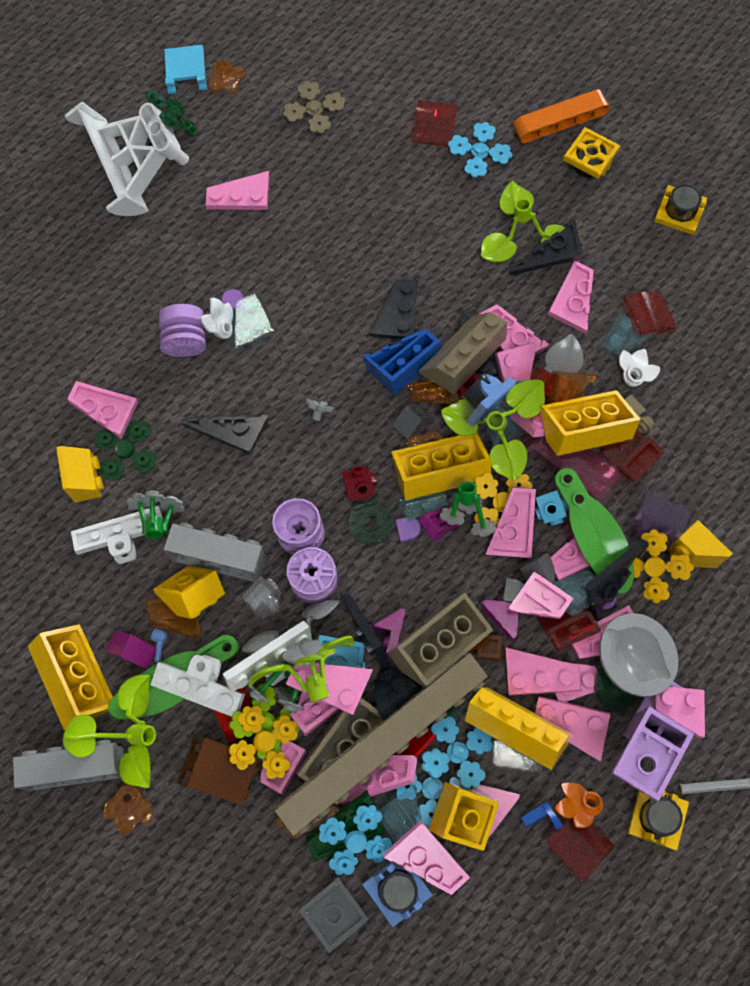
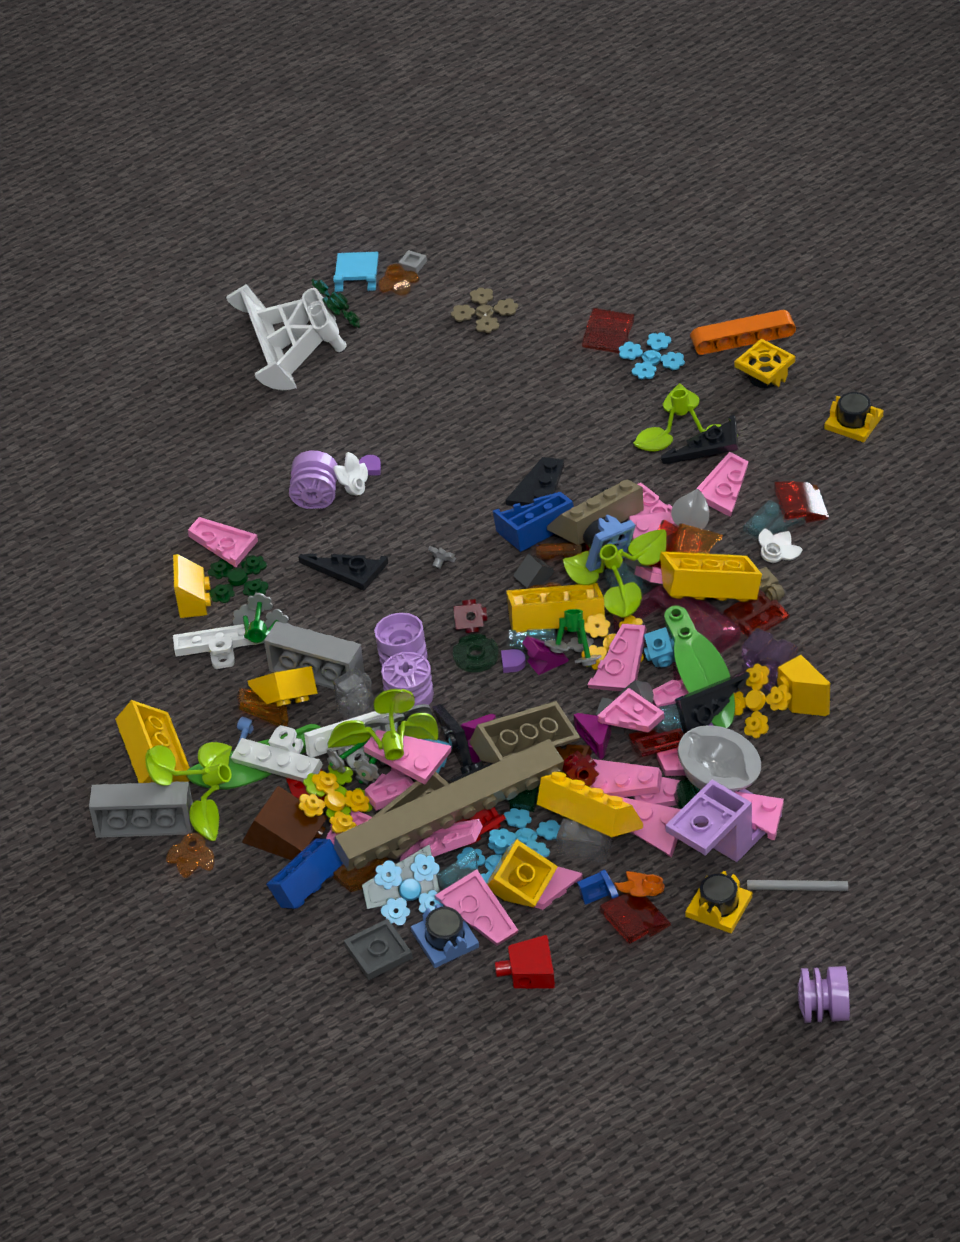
camera: 10 degrees right, 25 degrees down
magenta slope [105,630,156,669] -> none
bright pink wing [206,171,269,210] -> none
clear light blue wing [235,294,274,349] -> none
none -> blue brick [266,838,343,909]
none -> light grey plate [398,250,427,274]
none -> red torso [495,935,555,988]
none -> dark red brick [562,750,599,787]

